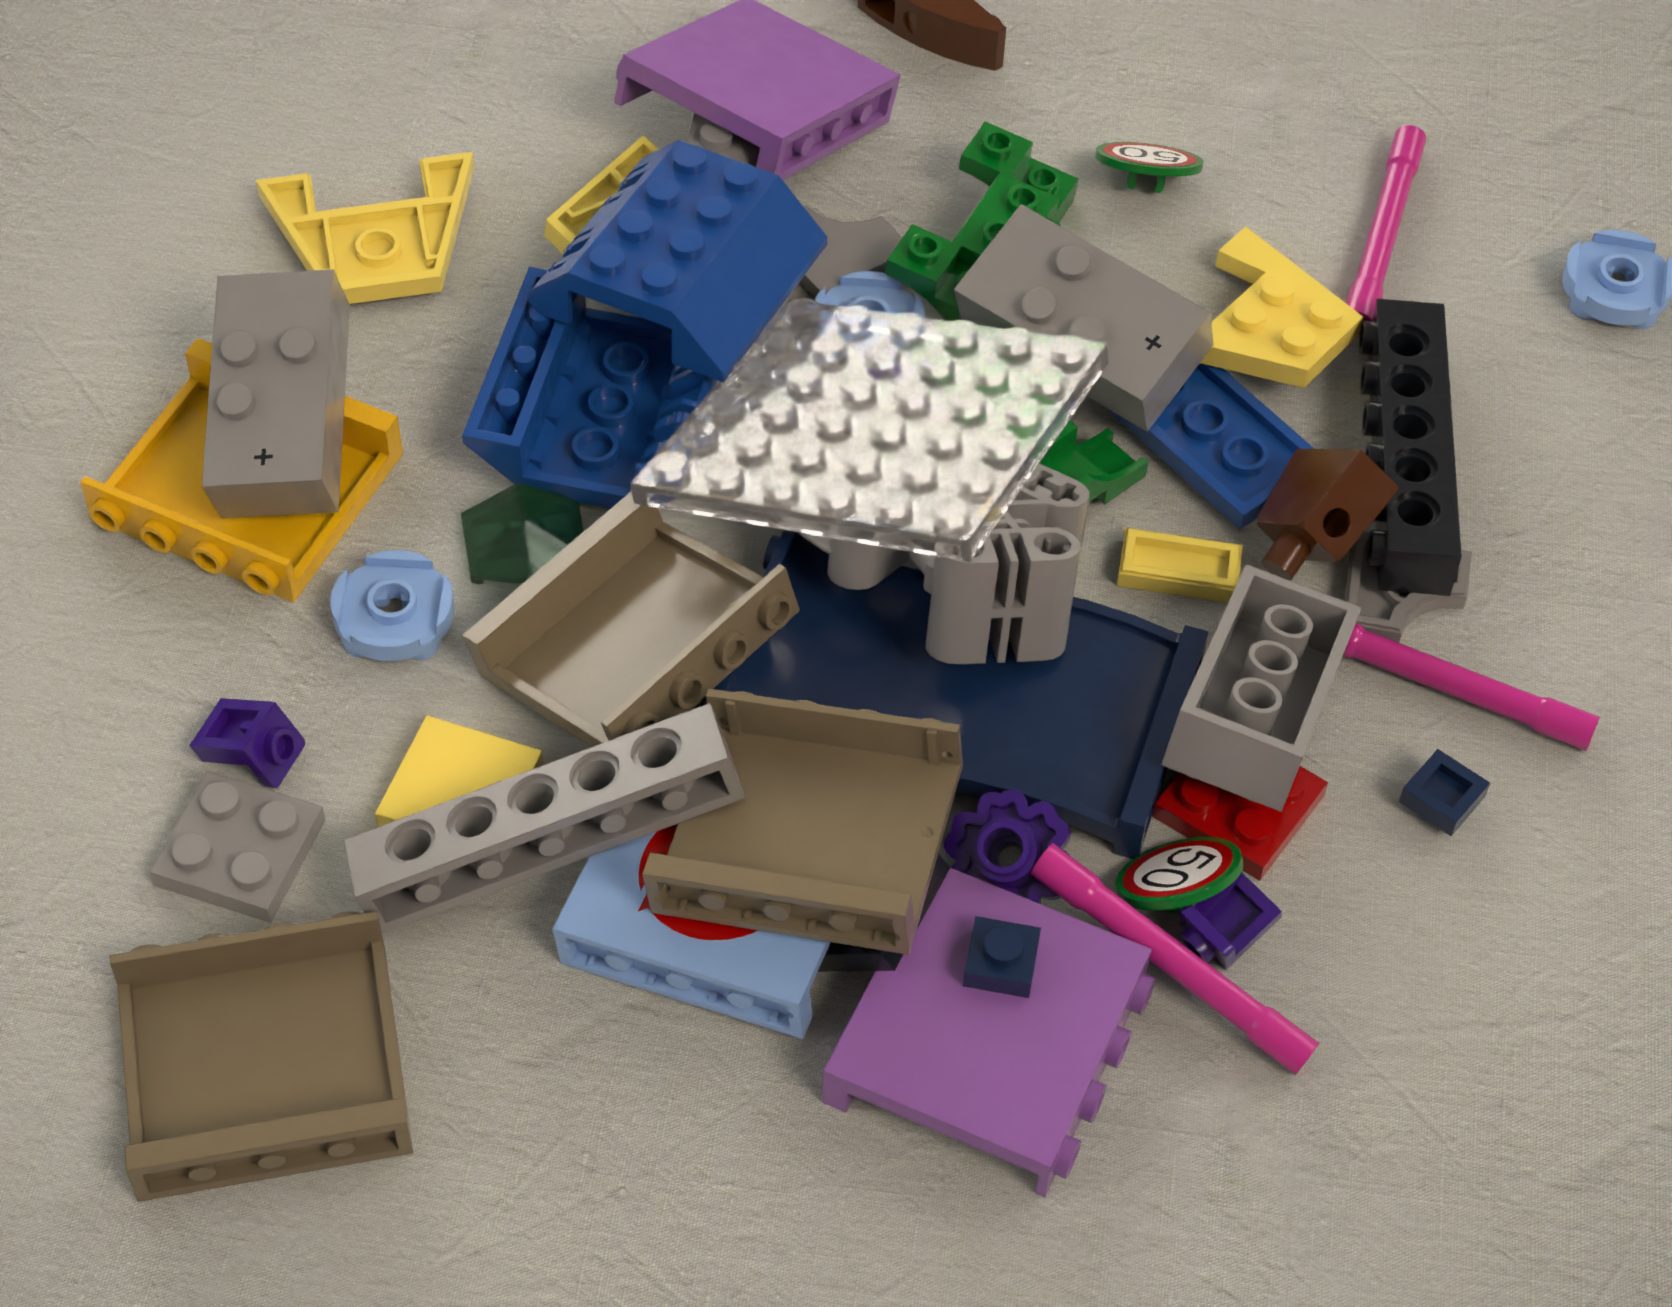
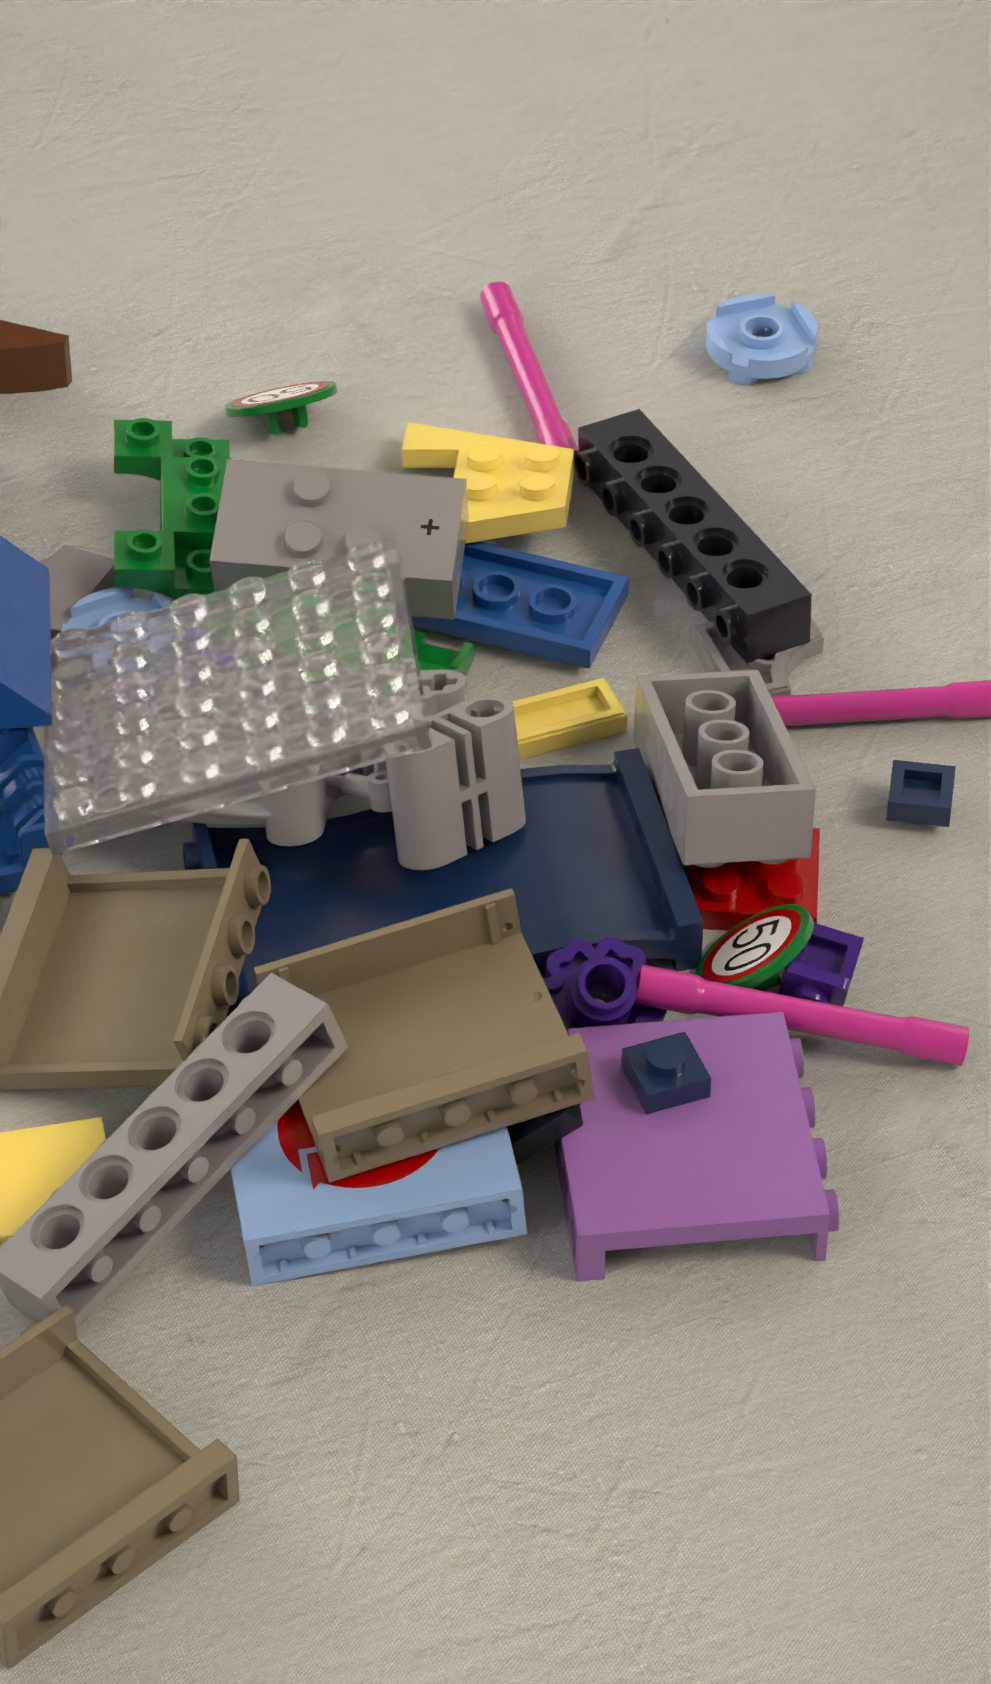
camera: 30 degrees left, 10 degrees down
reddish brown torso [1257,449,1400,581] -> none

